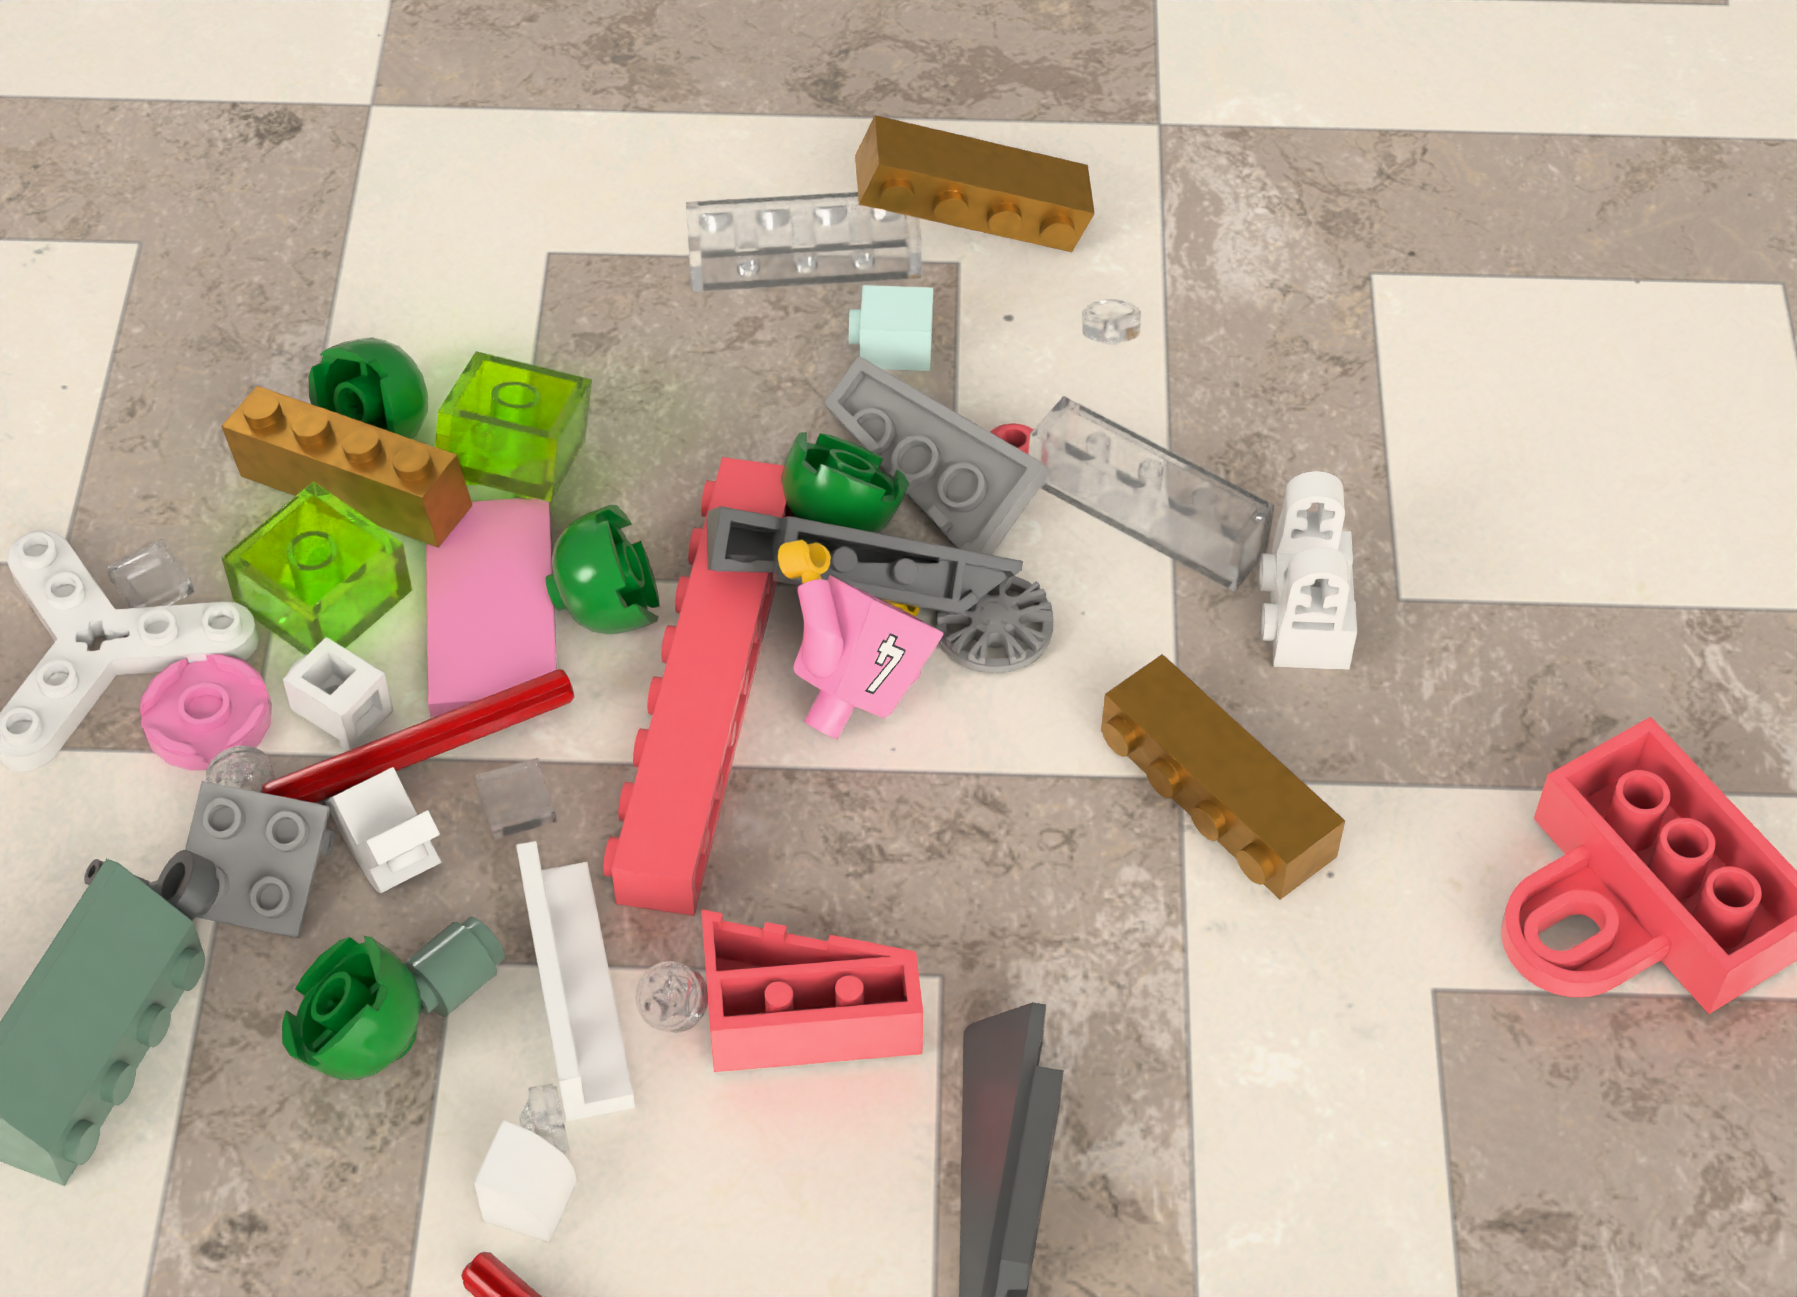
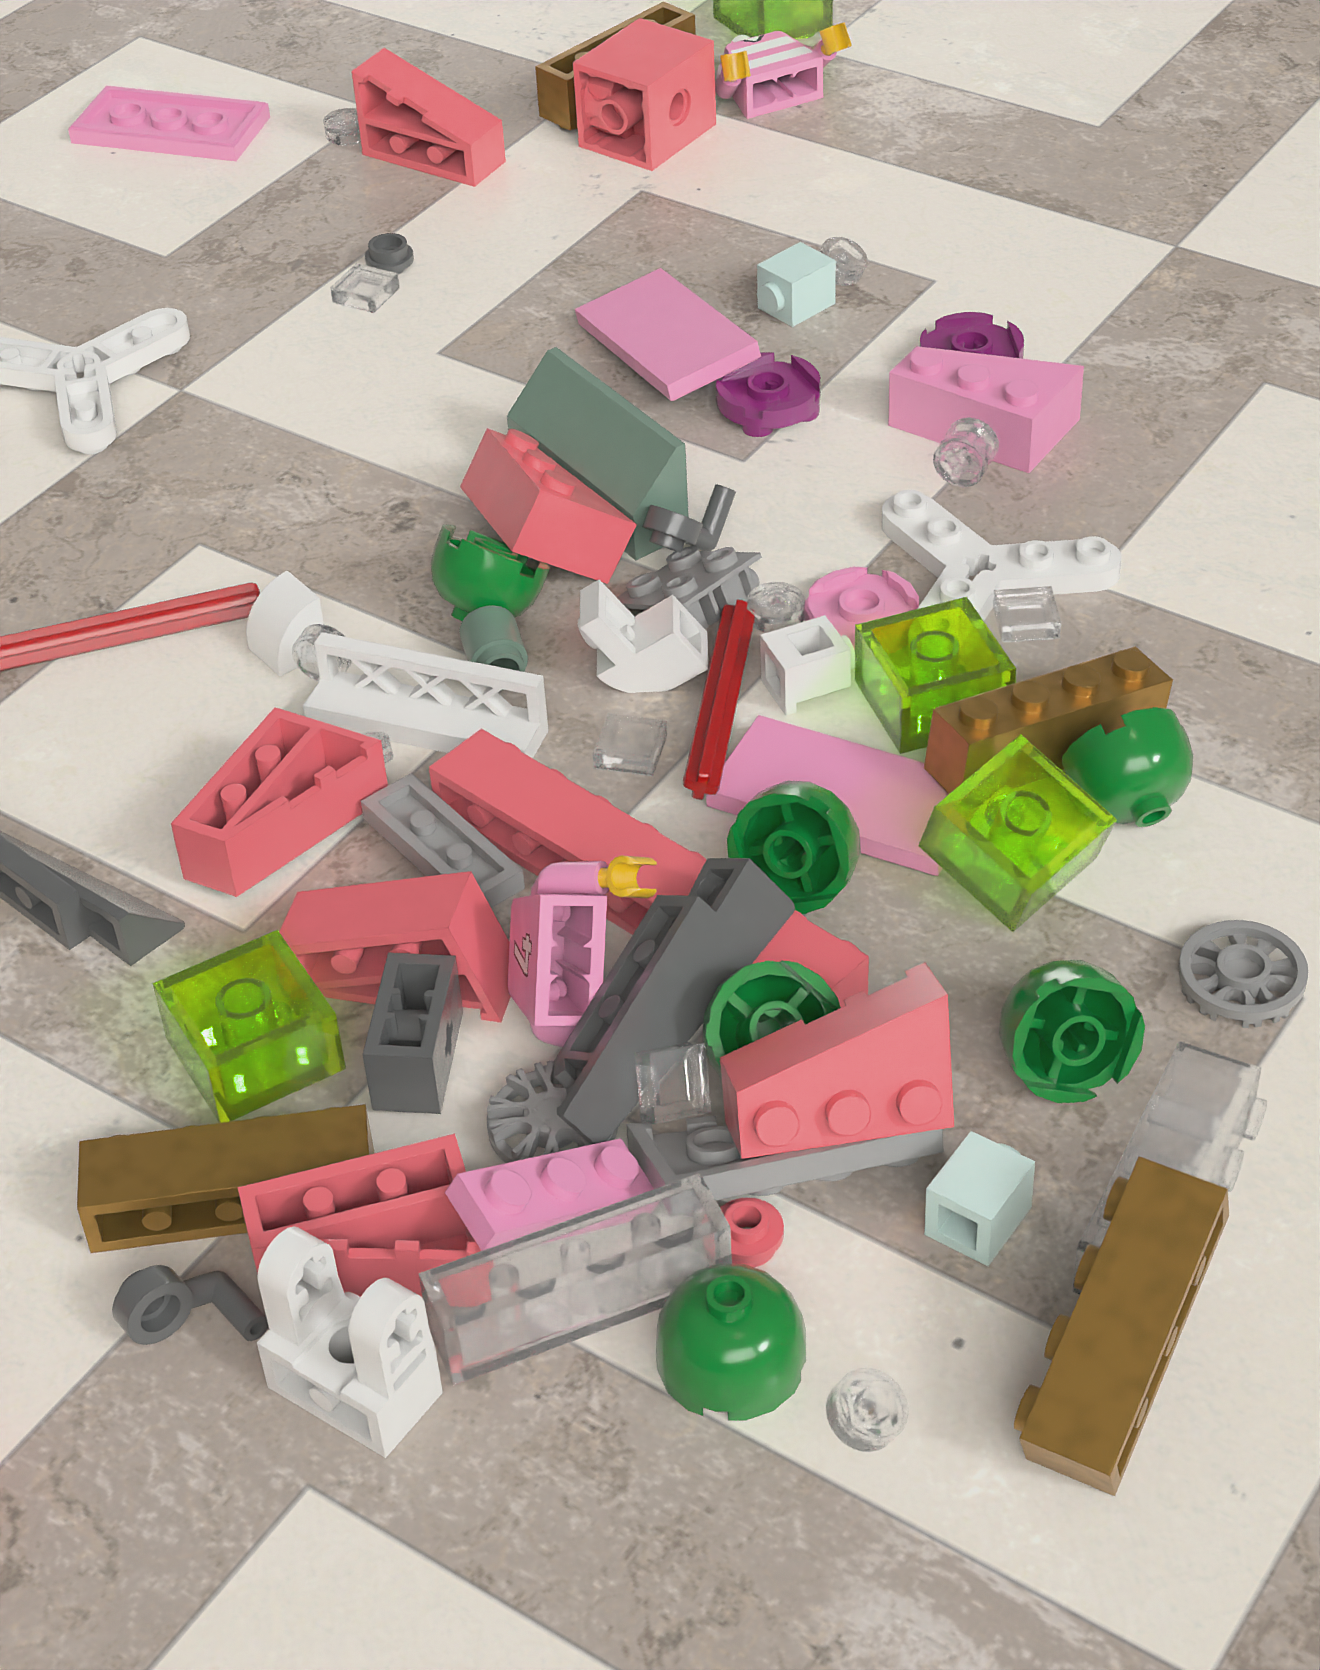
camera: 125 degrees right, 10 degrees down
none -> dark grey plate [112,1265,268,1345]
none -> clear neon green brick [152,930,346,1123]
none -> coral wedge [238,1133,496,1301]
none -> coral wedge [272,871,511,1023]
none -> light grey plate [361,773,525,908]
none -> dark grey brick [362,952,463,1114]
none -> bright pink plate [445,1138,658,1252]
none -> coral wedge [460,428,637,584]
none -> clear tile [634,1042,712,1124]
none -> green cylinder [656,1264,806,1421]
none -> coral wedge [720,962,954,1159]
none -> green cylinder [999,960,1145,1103]
none -> light grey wheel [1179,920,1308,1028]

